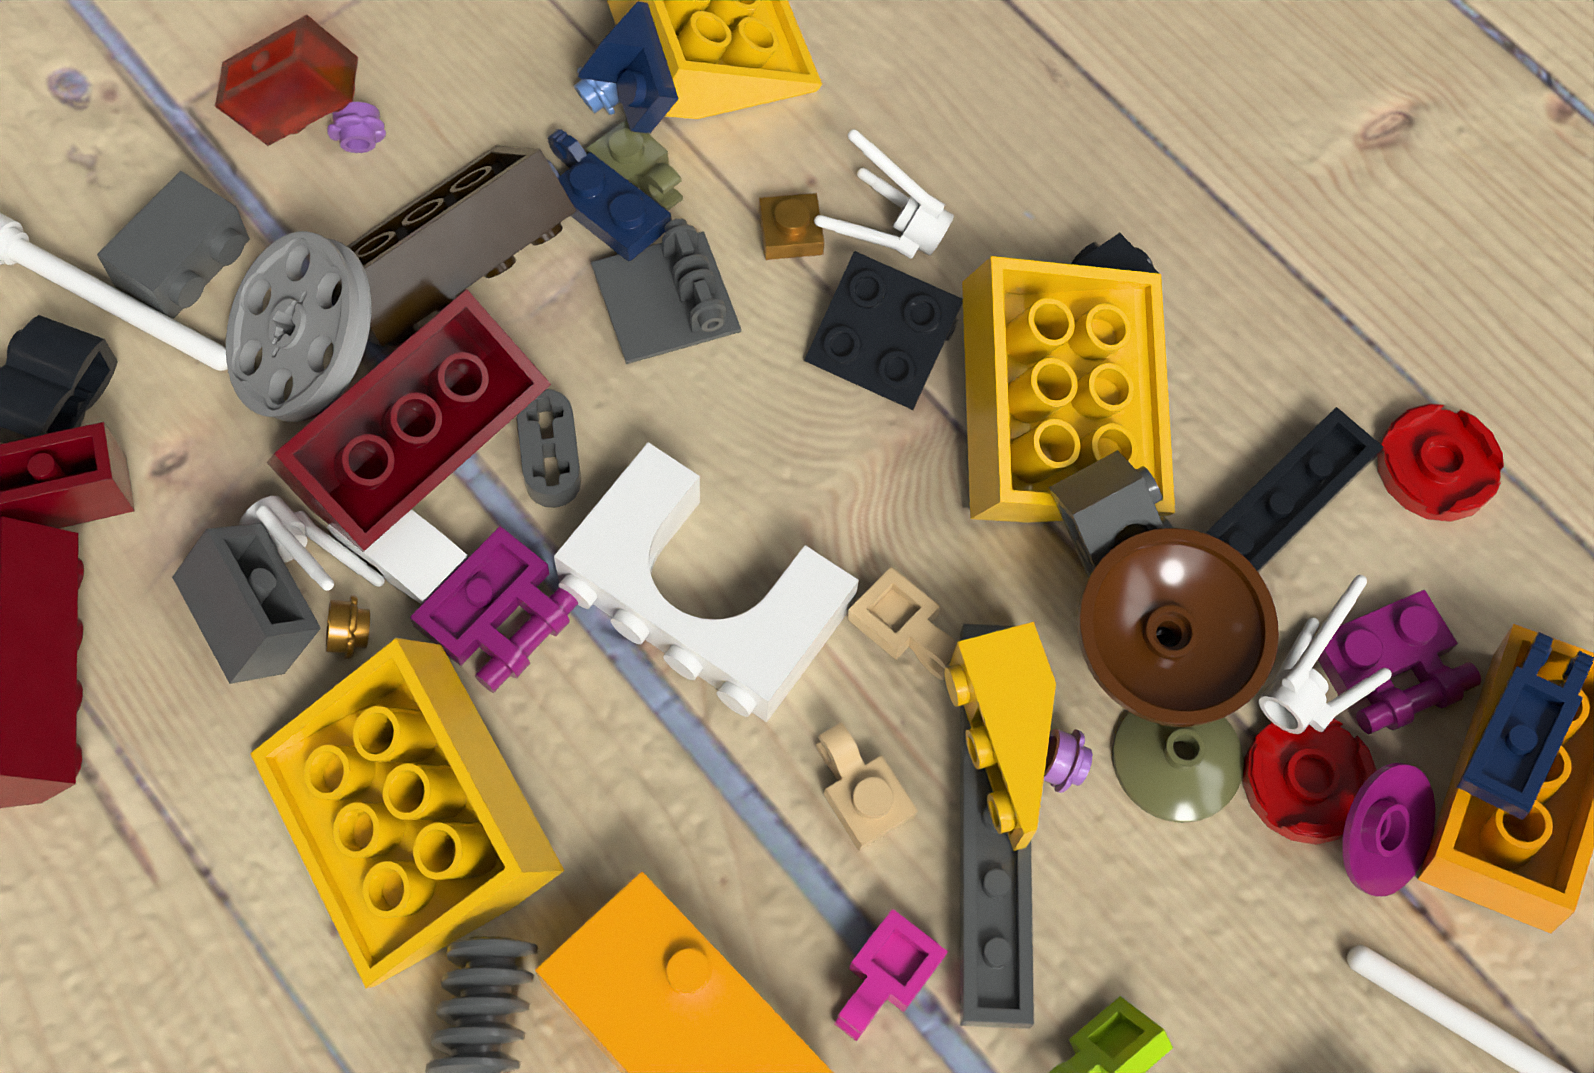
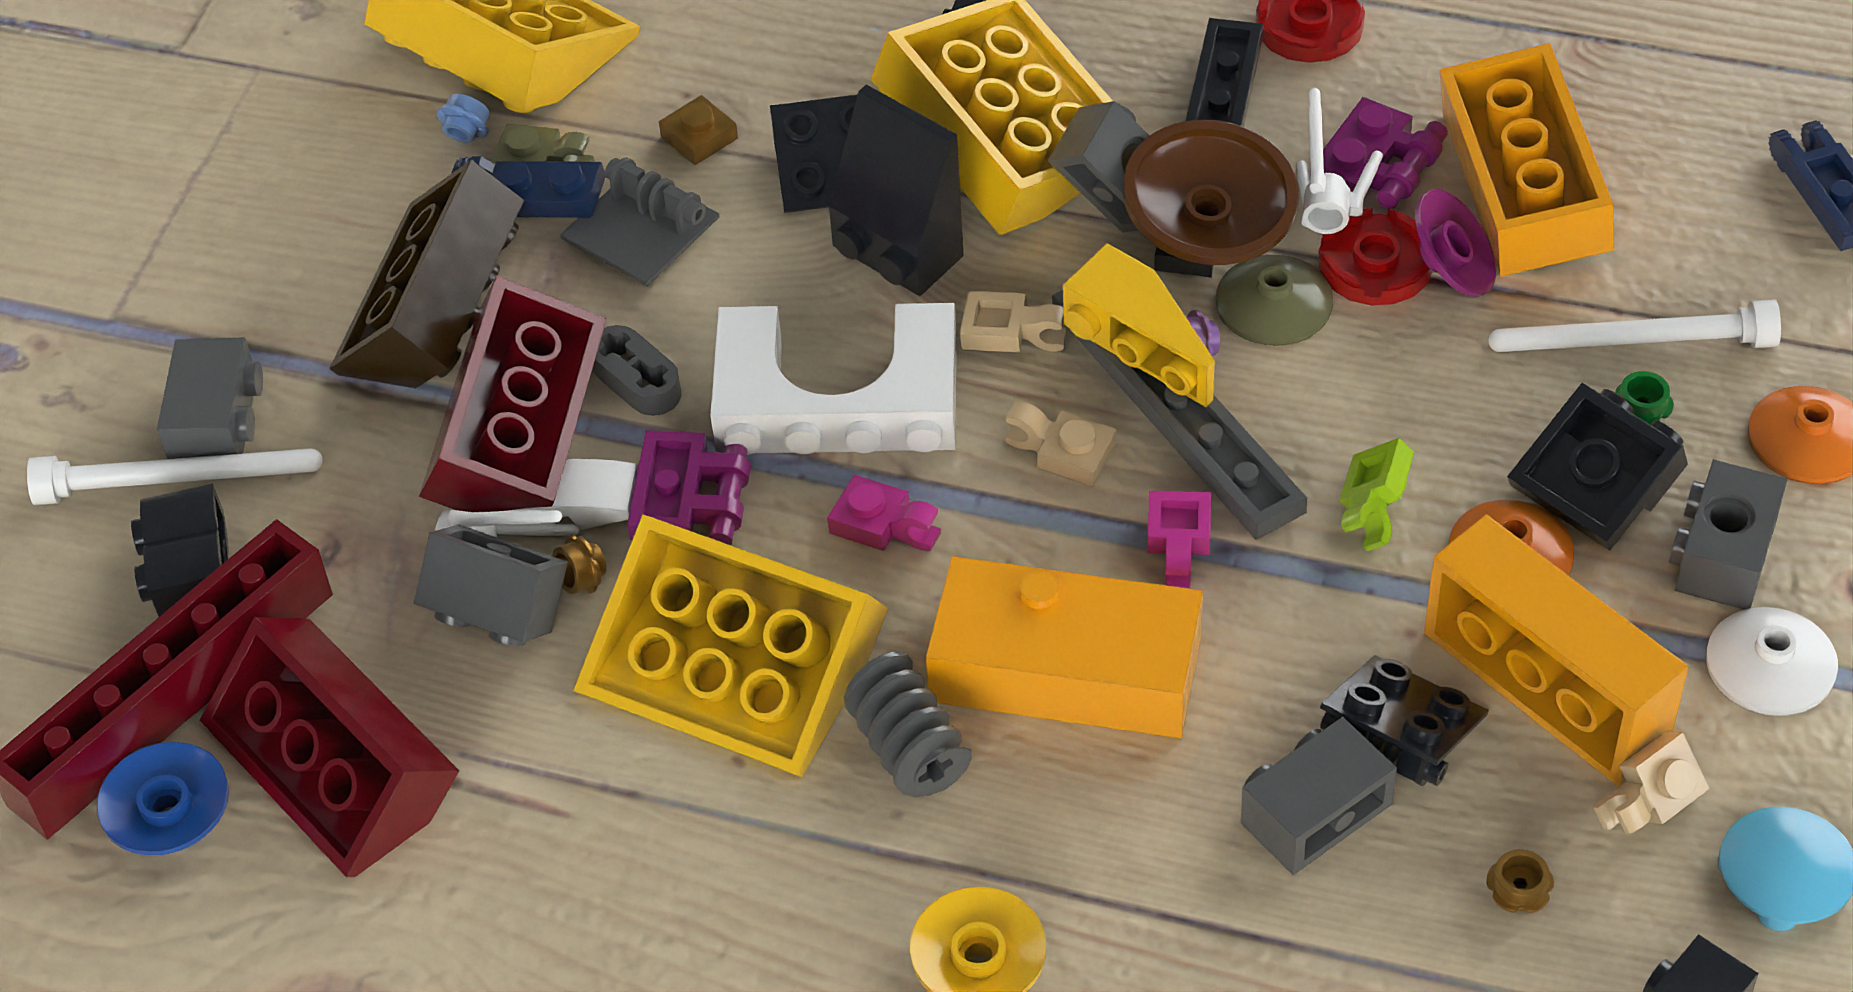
camera: 25 degrees left, 15 degrees down
clear red brick [215,14,358,146] -> none
light grey wedge [226,231,371,422] -> none
medium lavender plate [327,102,386,153] -> none
dark blue slope [577,1,679,134] -> none
white plant [814,129,954,259] -> none
dark blue hinge [1457,632,1594,820] -> none
none -> dark pink plate [827,474,941,551]
none -> black slope [829,84,964,296]

